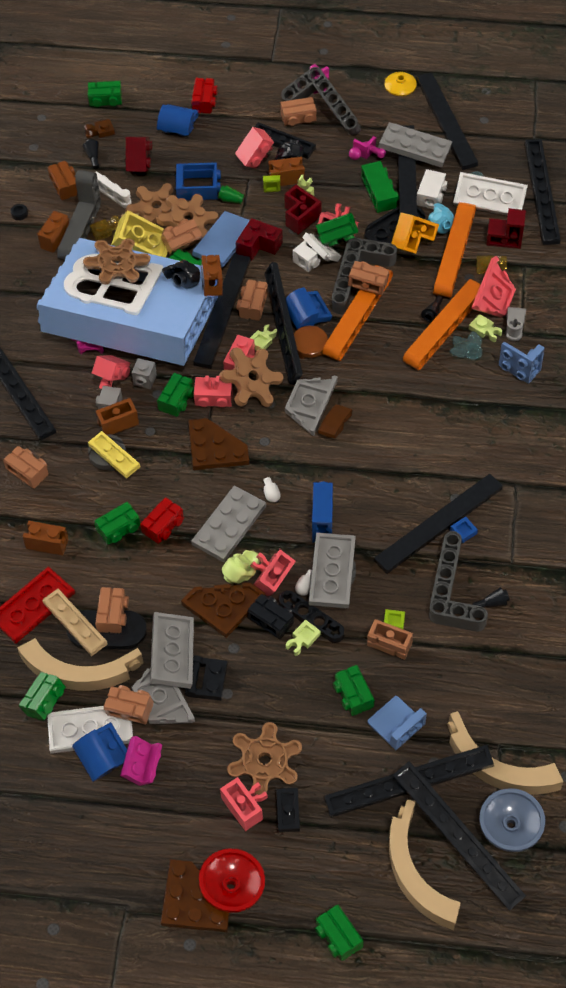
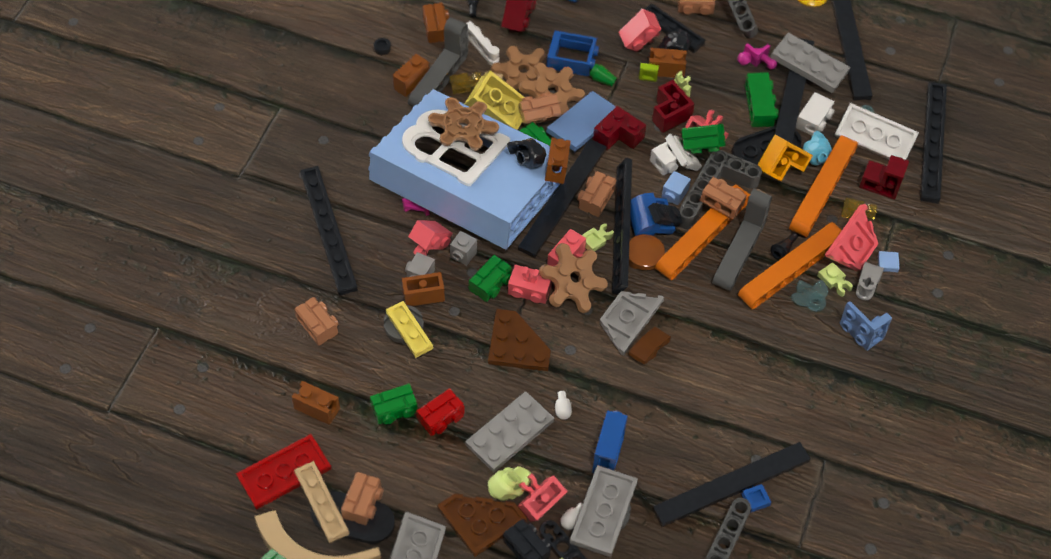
camera: 10 degrees right, 0 degrees up
none -> black plate [648,203,683,227]
none -> light blue brick [662,171,691,205]
none -> dark grey beam [712,188,772,291]
none -> light blue tile [878,251,899,272]

